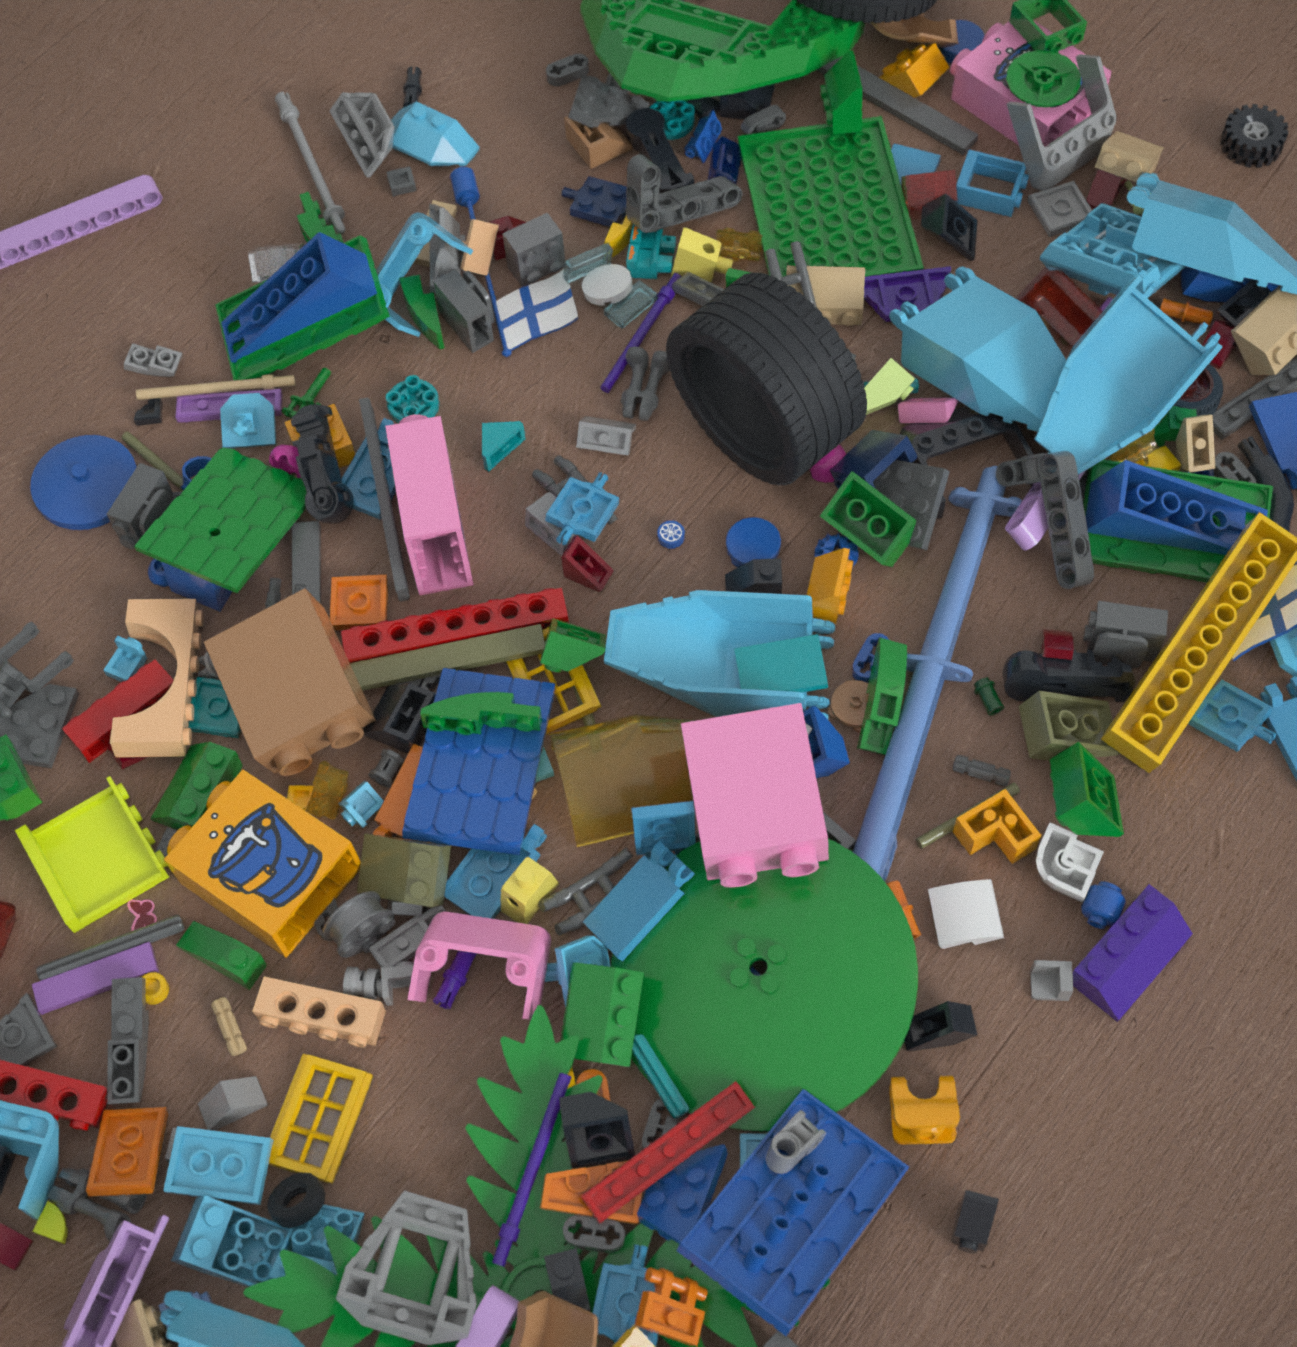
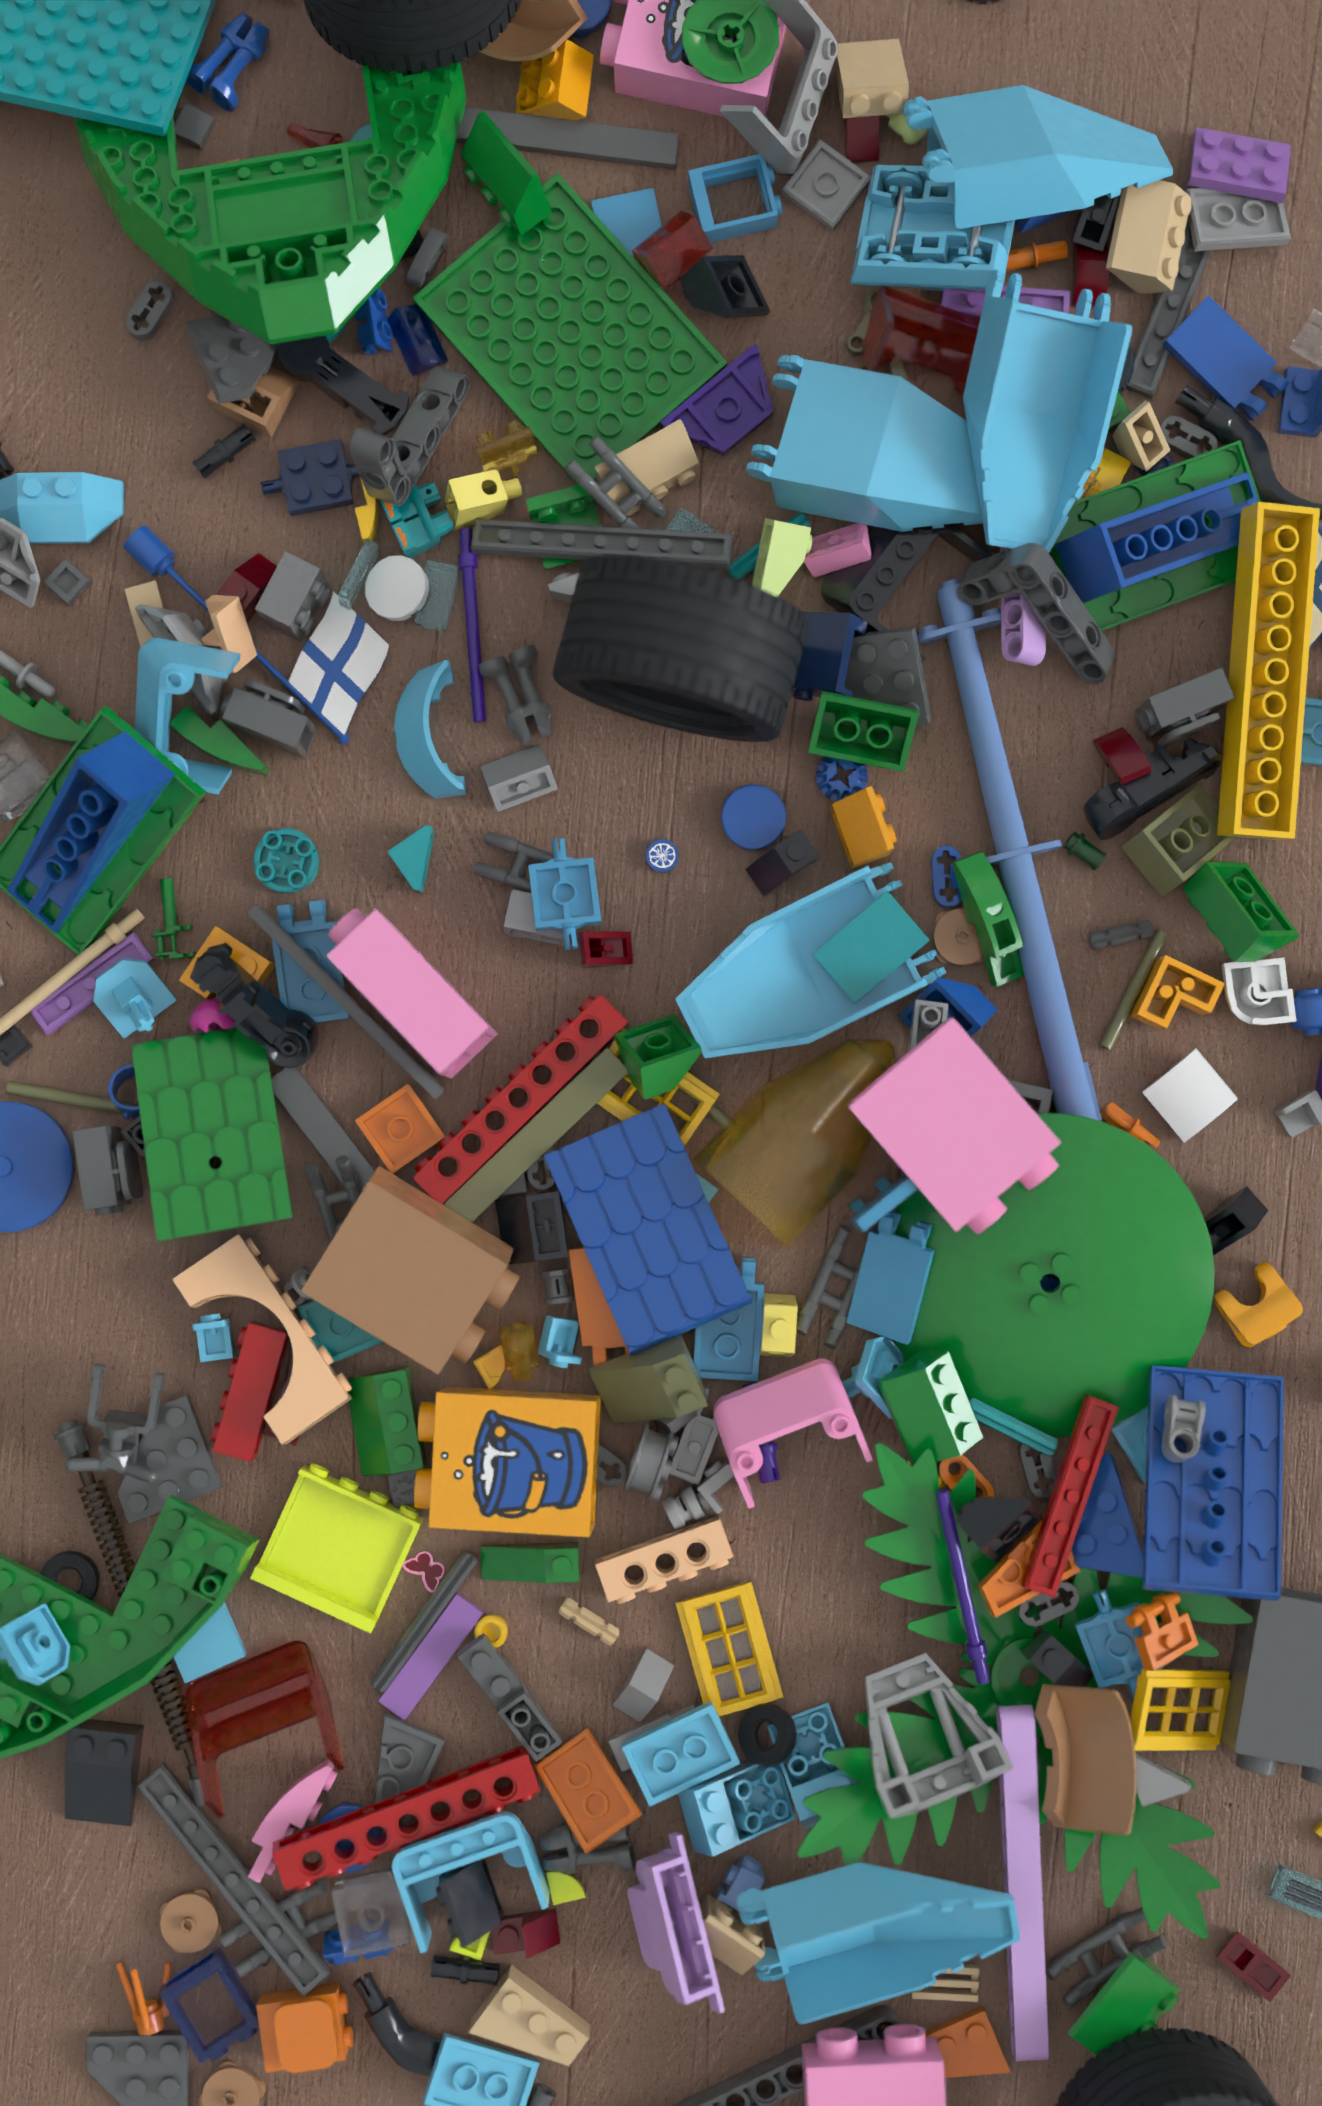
camera: 40 degrees left, 25 degrees up
green slope [420,692,542,735] -> none
none -> black pin [192,423,256,479]
none -> medium azure windscreen [394,660,467,799]

